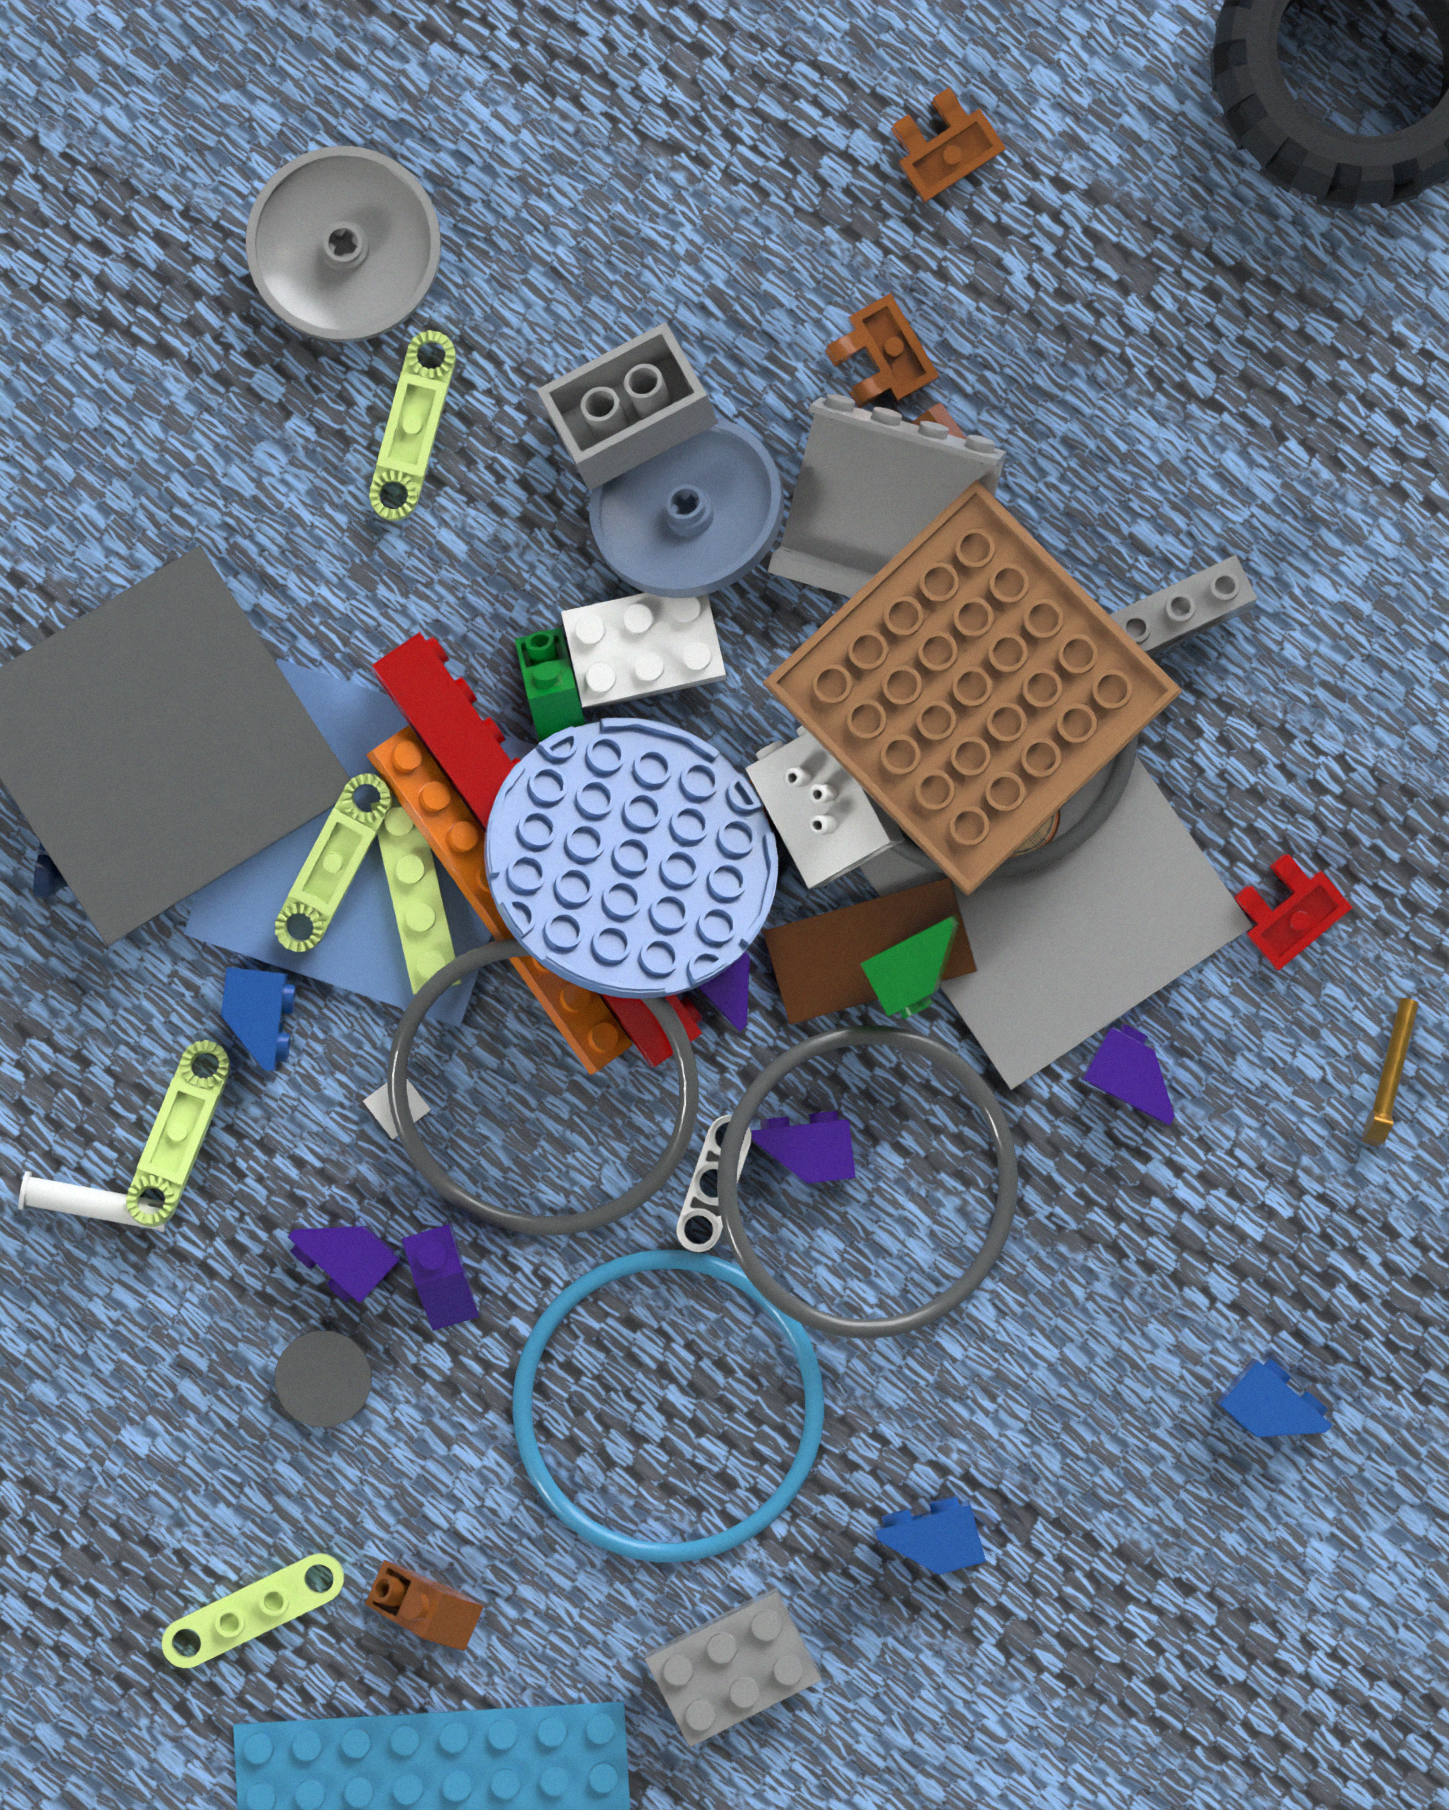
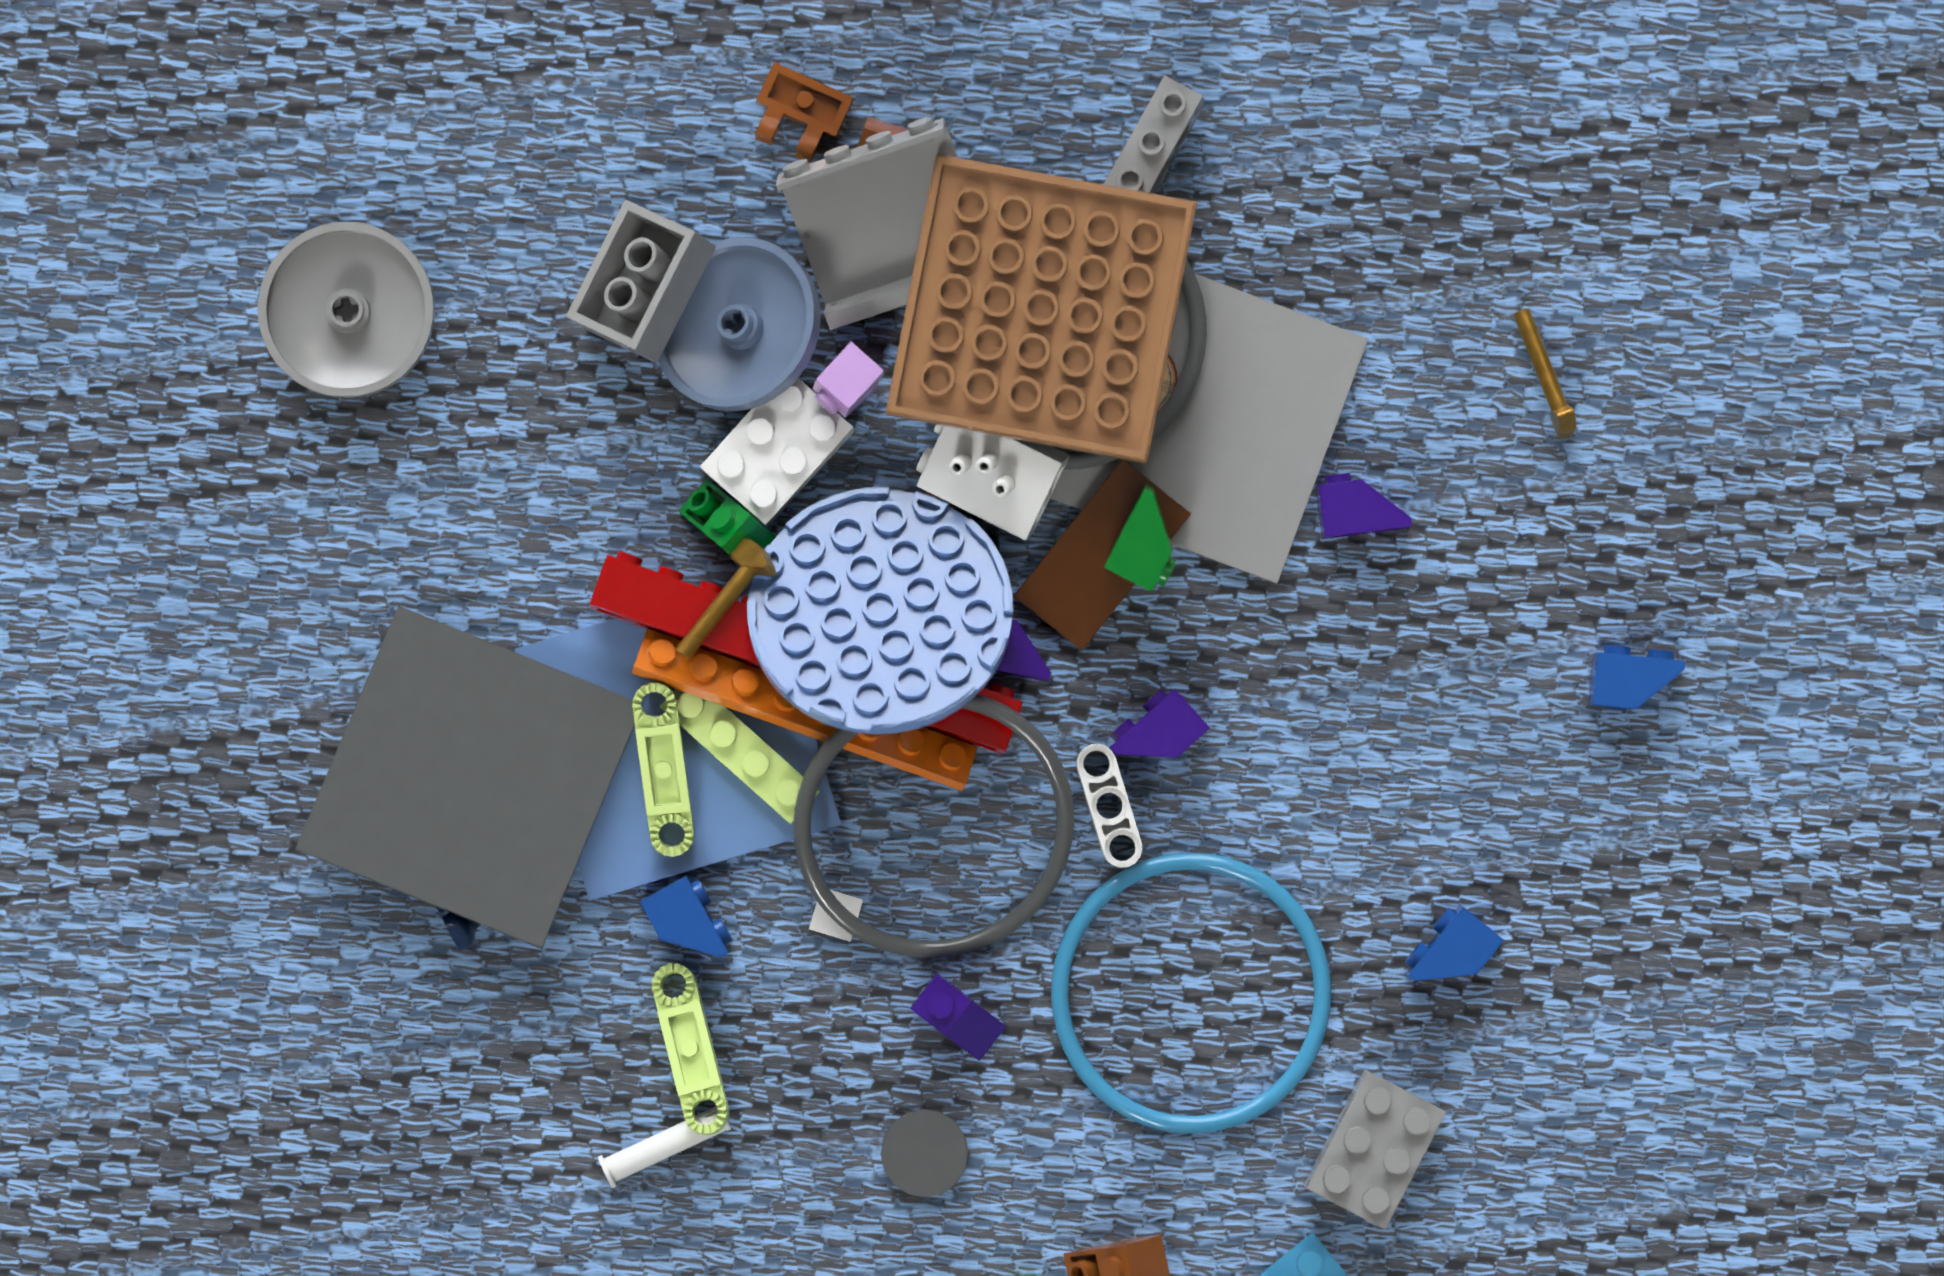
camera: 40 degrees left, 0 degrees up
dark purple slope [288,1226,402,1303] -> none
yellowish green plate [369,330,456,521] -> none
dark grey piece [717,1025,1018,1339] -> none
red plate [1233,854,1353,971] -> none
none -> pearl gold piece [676,538,777,660]
none -> lavender slope [812,342,884,418]

